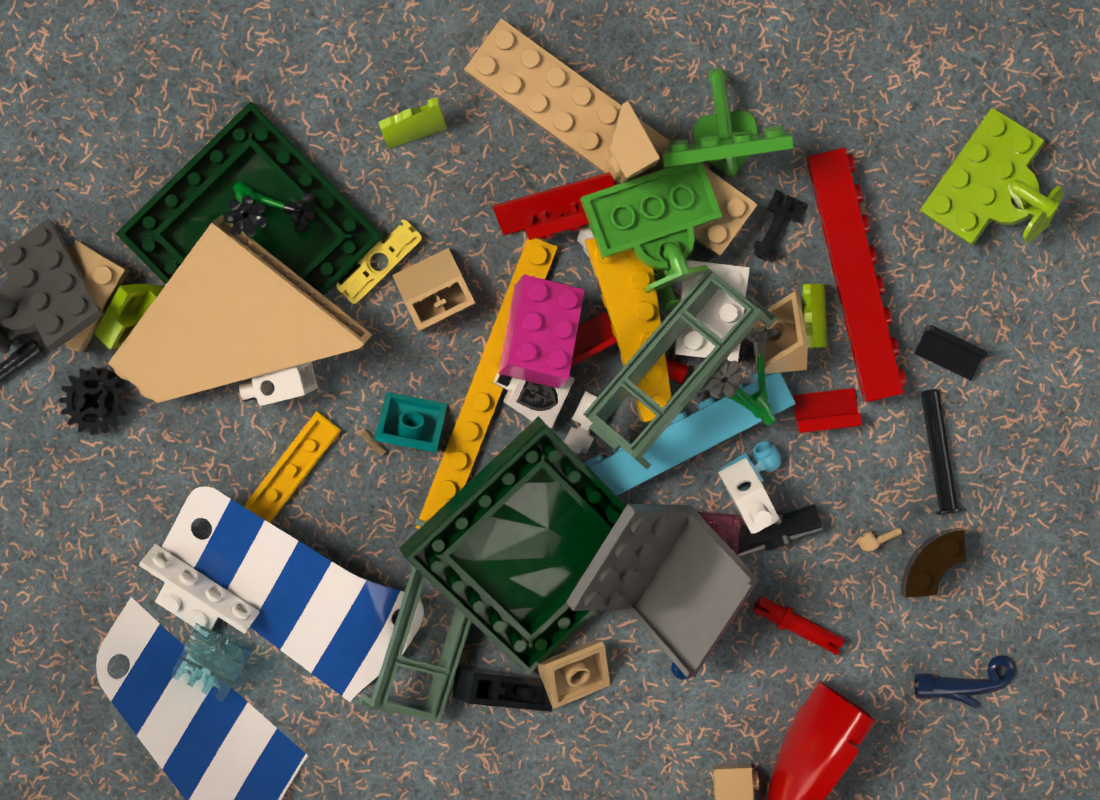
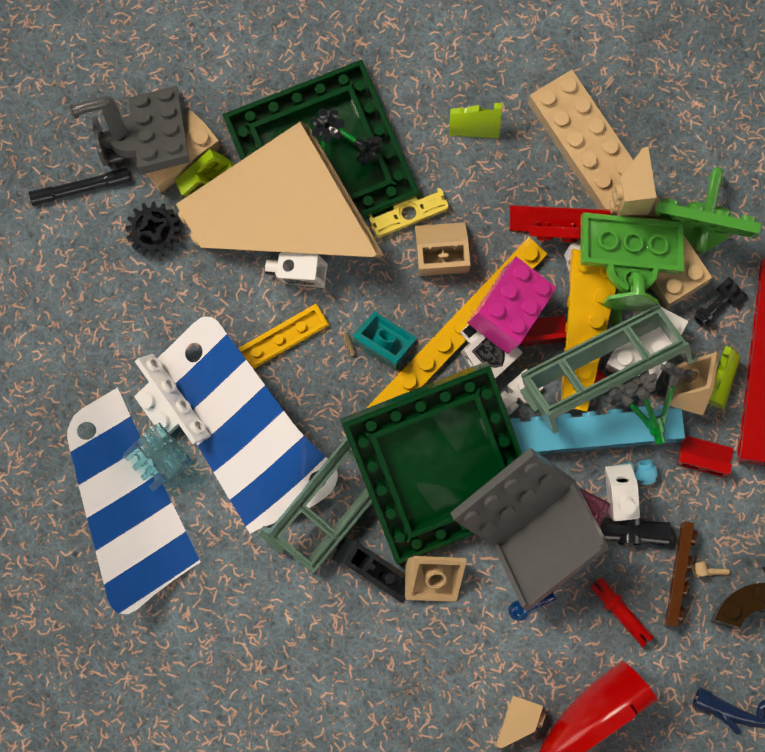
camera: 20 degrees right, 10 degrees down
none -> reddish brown plate [664,521,697,628]

